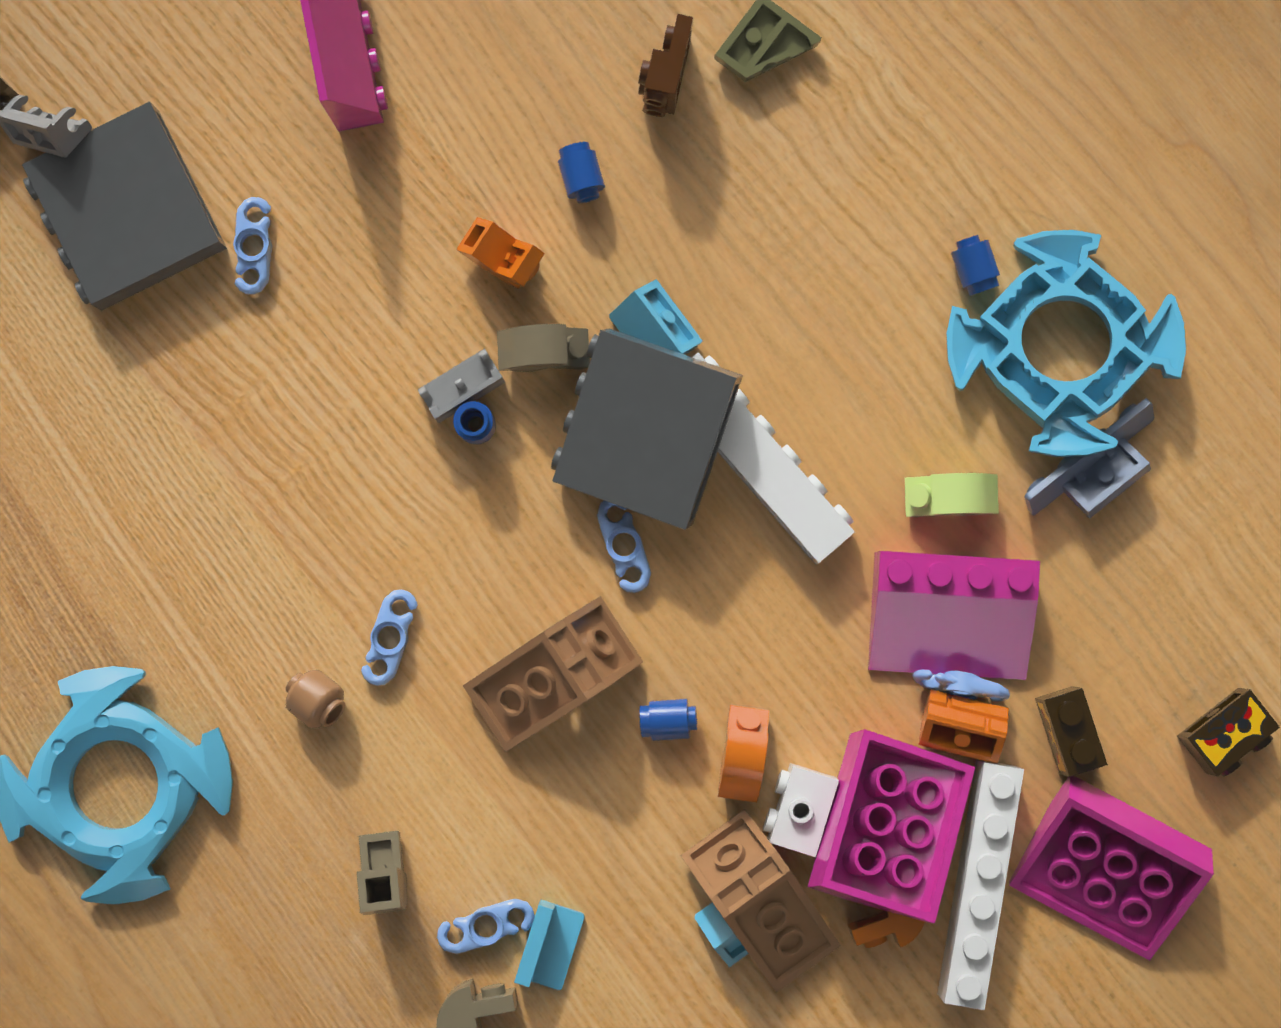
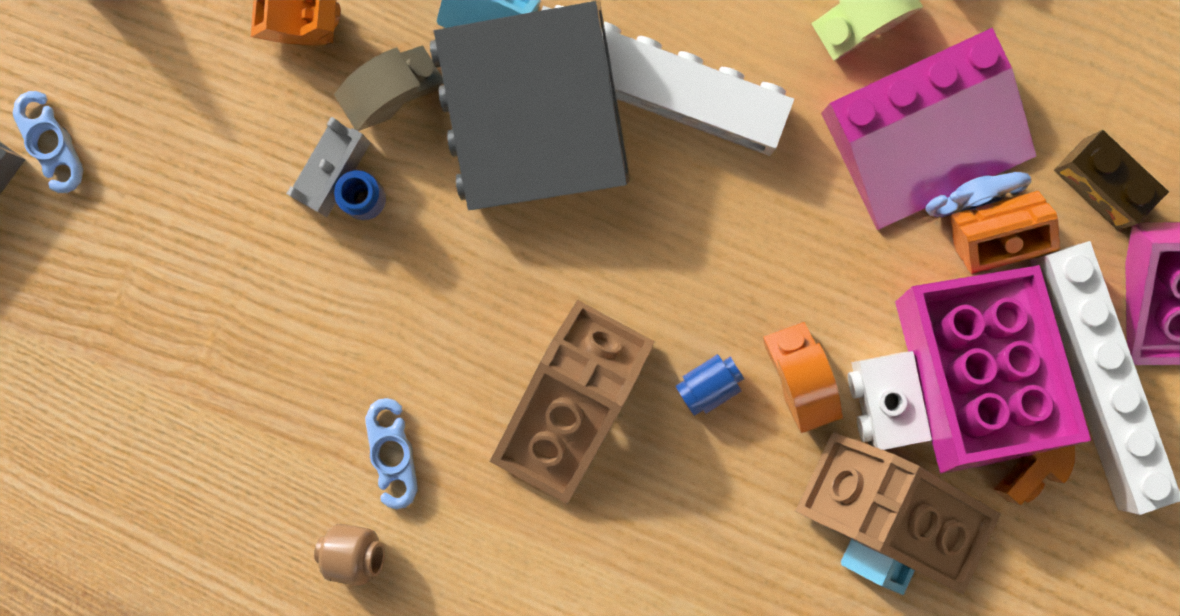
camera: 25 degrees left, 0 degrees up
light blue piece [597,500,651,593] -> none

